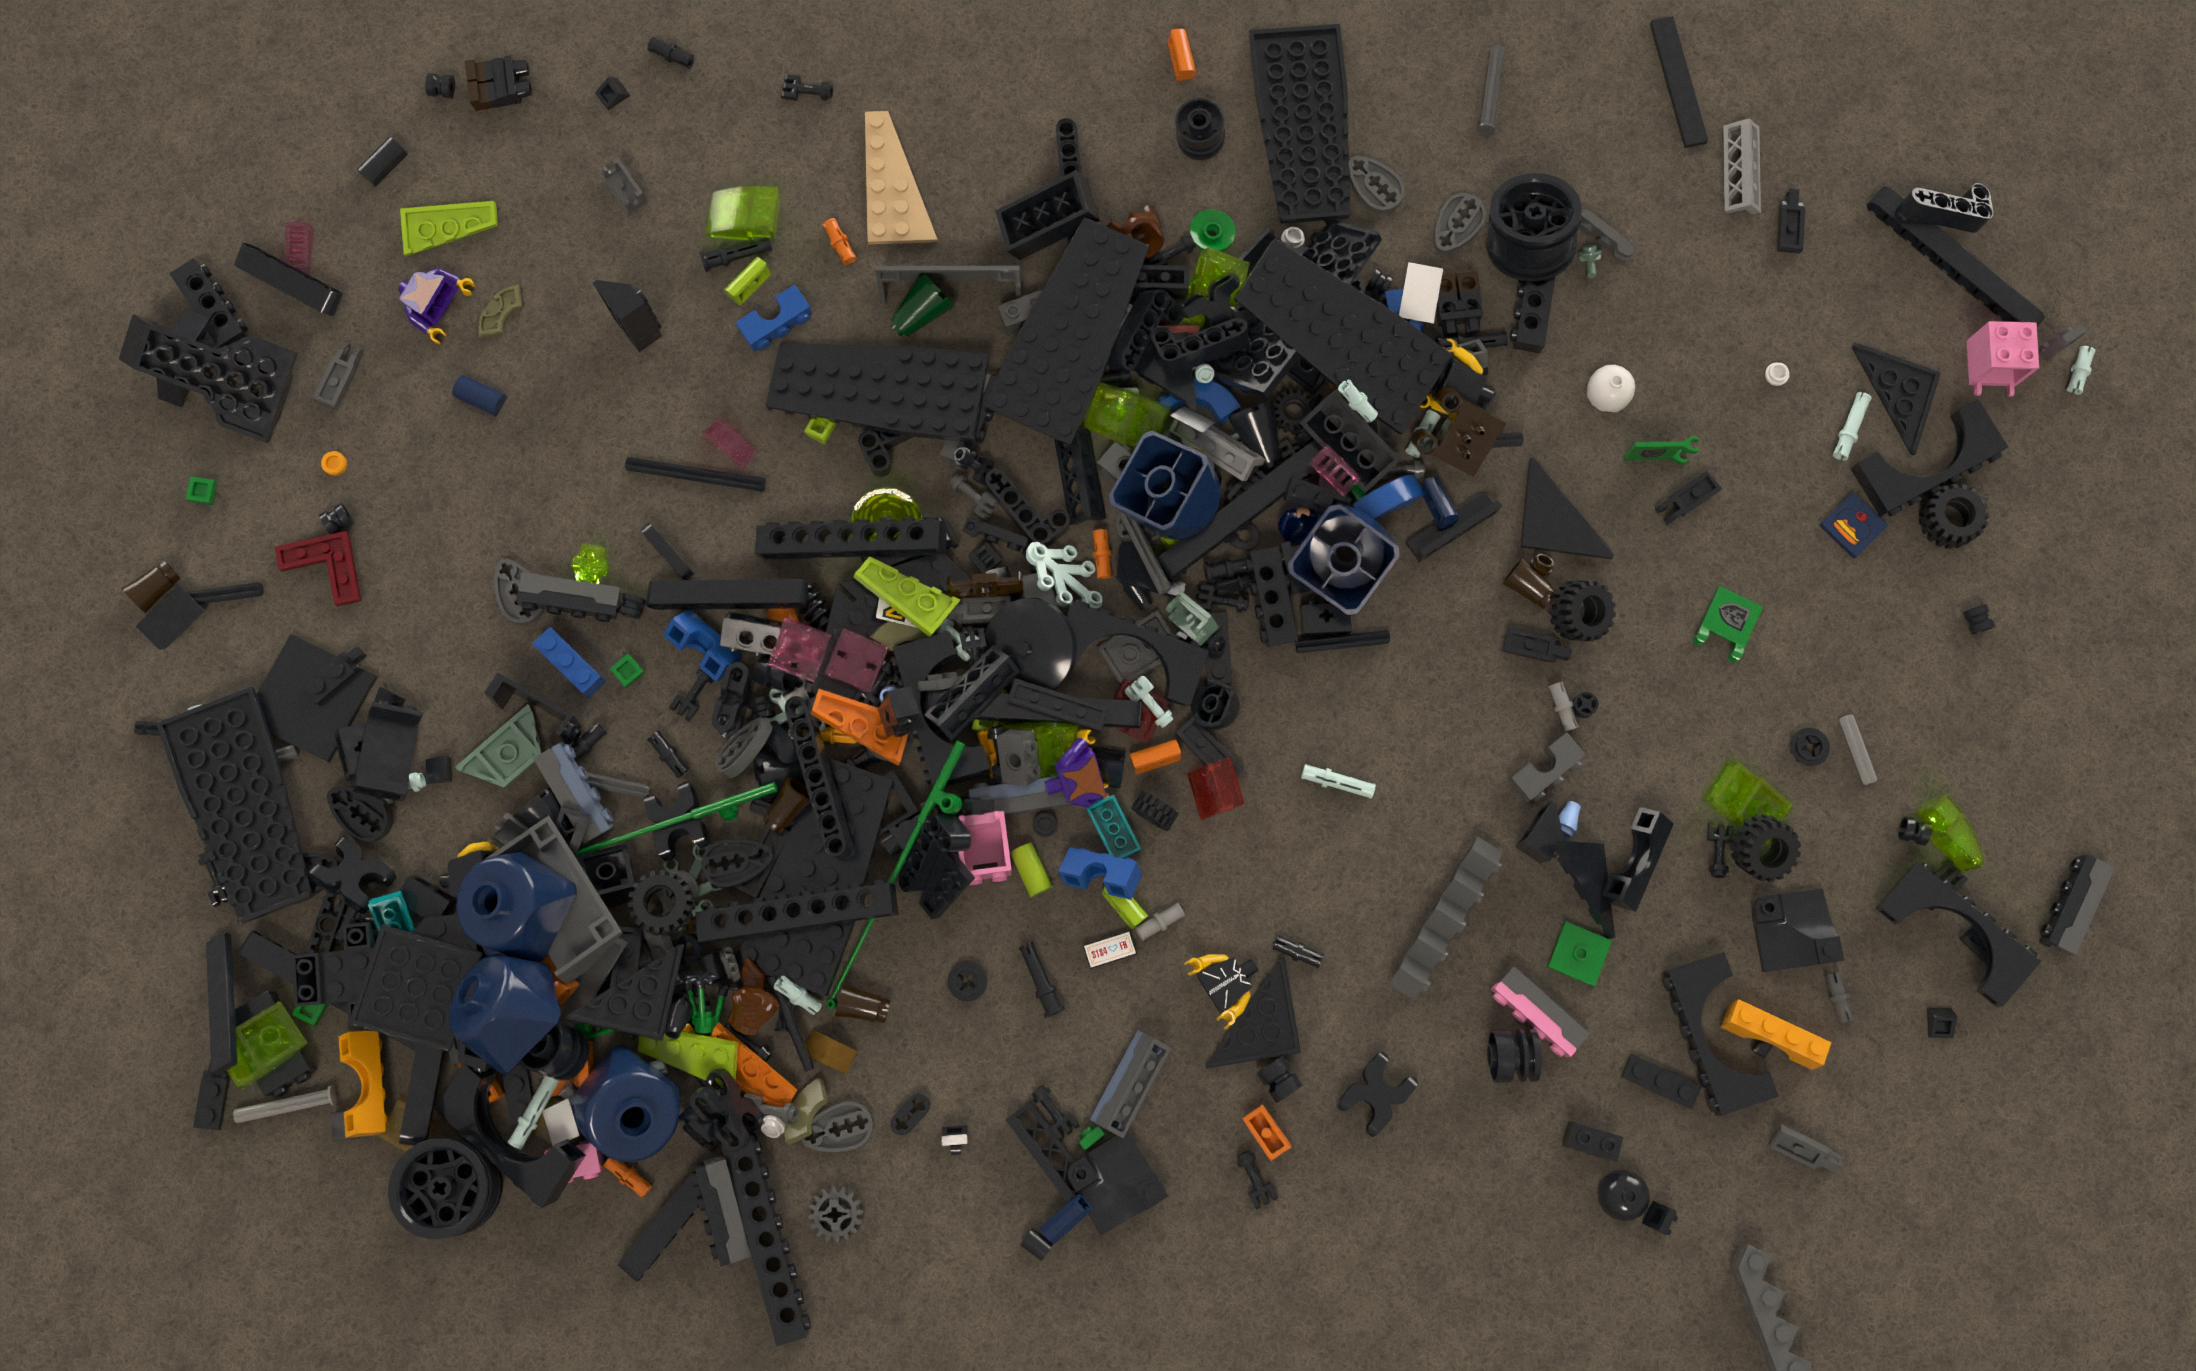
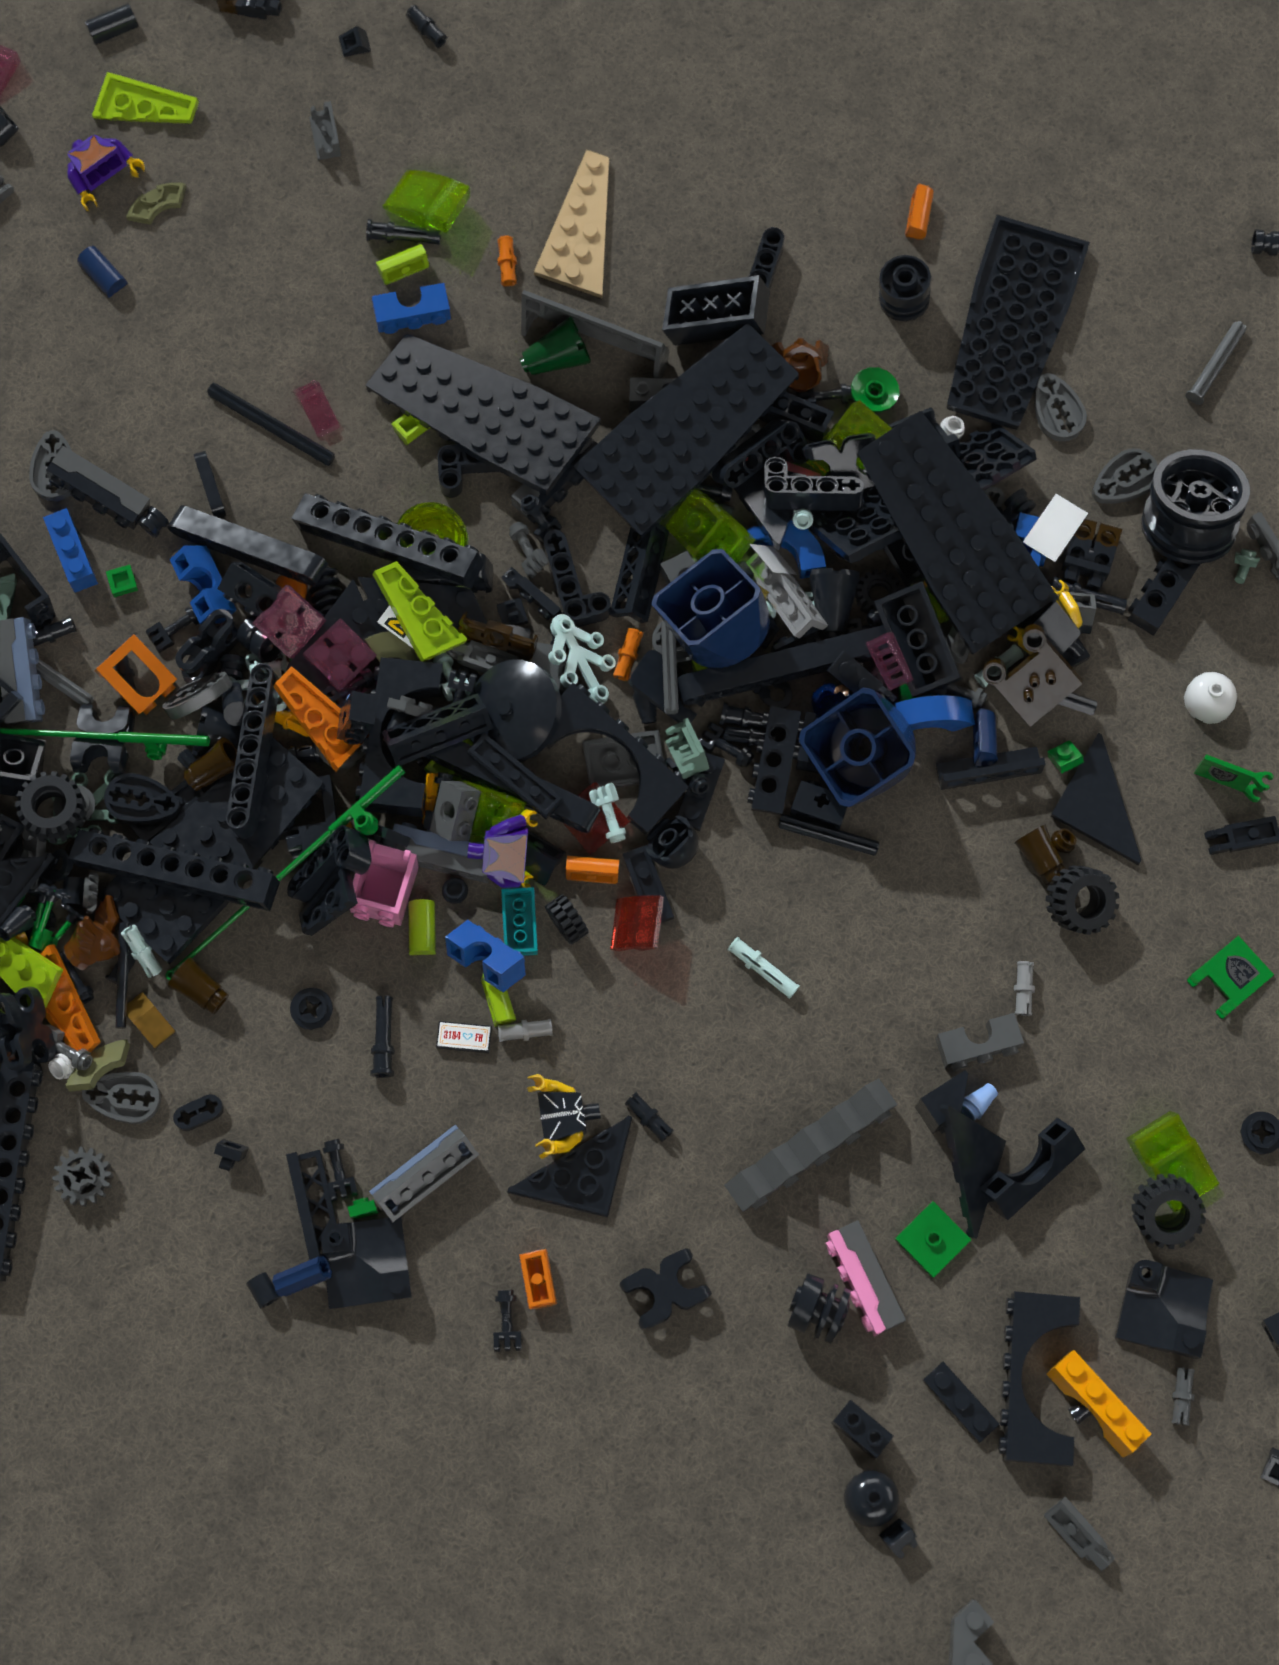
camera: 25 degrees right, 5 degrees down
clear neon green brick [571,543,609,584] -> none
black slope [593,280,662,352] -> none
black hinge [781,75,833,101] -> none
black wheel [1256,1055,1303,1103] -> none
light aqua pin [1338,380,1378,423] -> none
black hinge [1502,627,1572,663] -> none
black wheel [1572,692,1599,718] -> none
black hinge [1707,823,1734,878] -> none
none -> orange panel [95,634,177,715]
none -> green plate [1047,740,1084,774]

